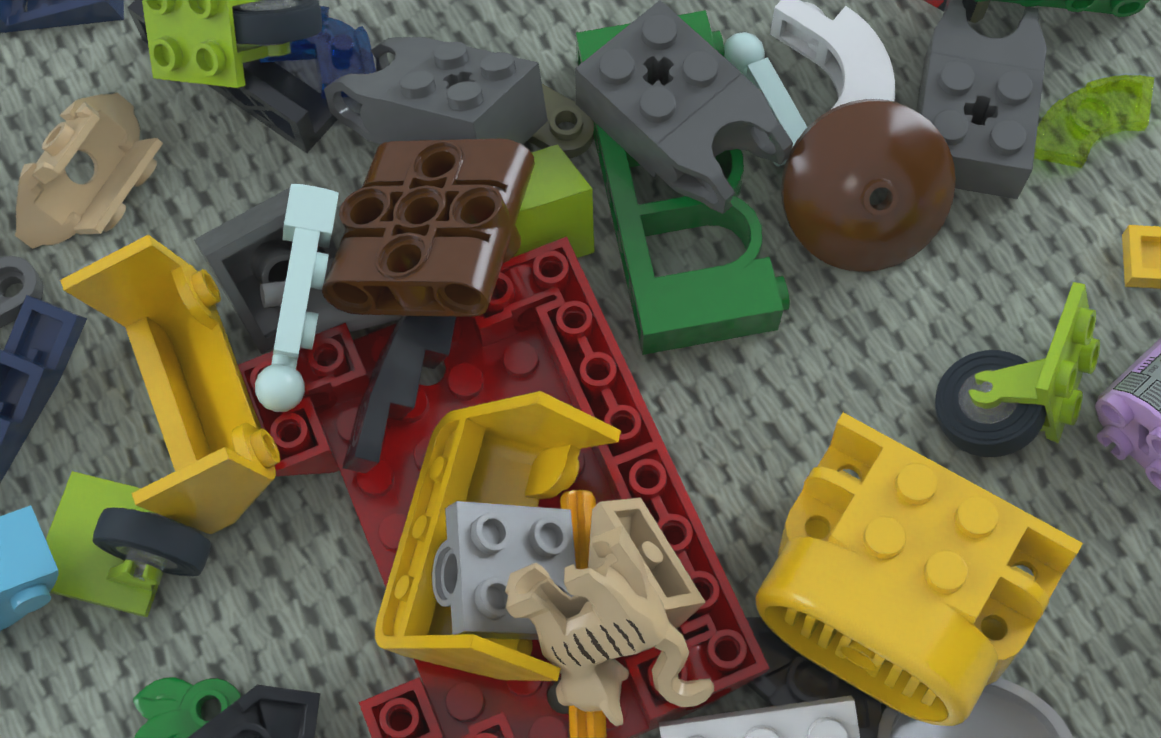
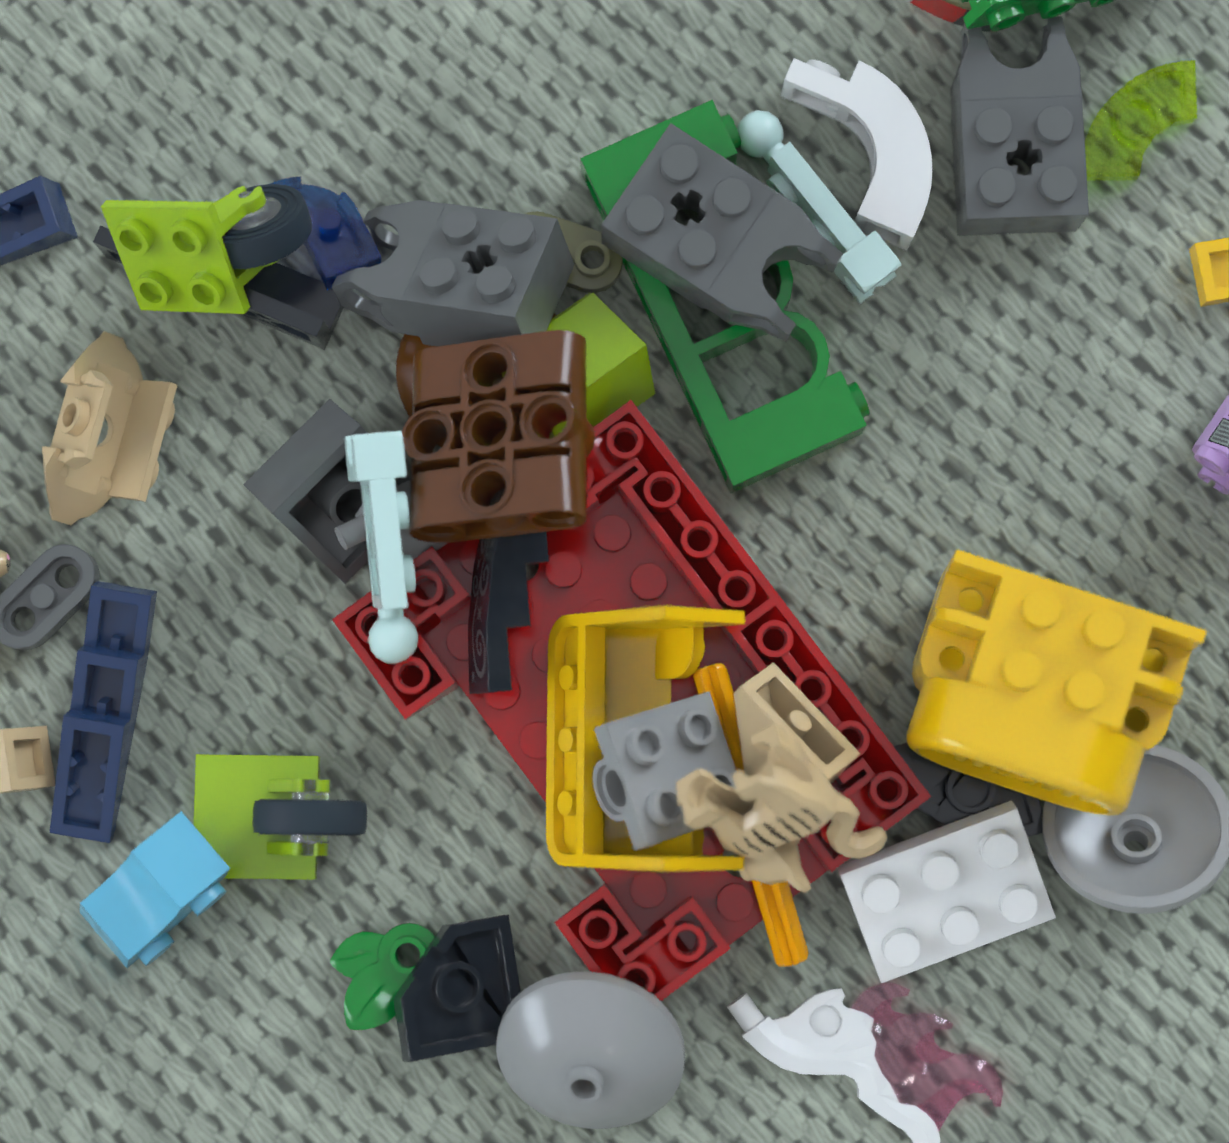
camera: 15 degrees left, 15 degrees up
yellow windscreen [60,235,280,534] -> none
reddish brown dish [781,99,956,272] -> none
plate [935,282,1100,457] -> none

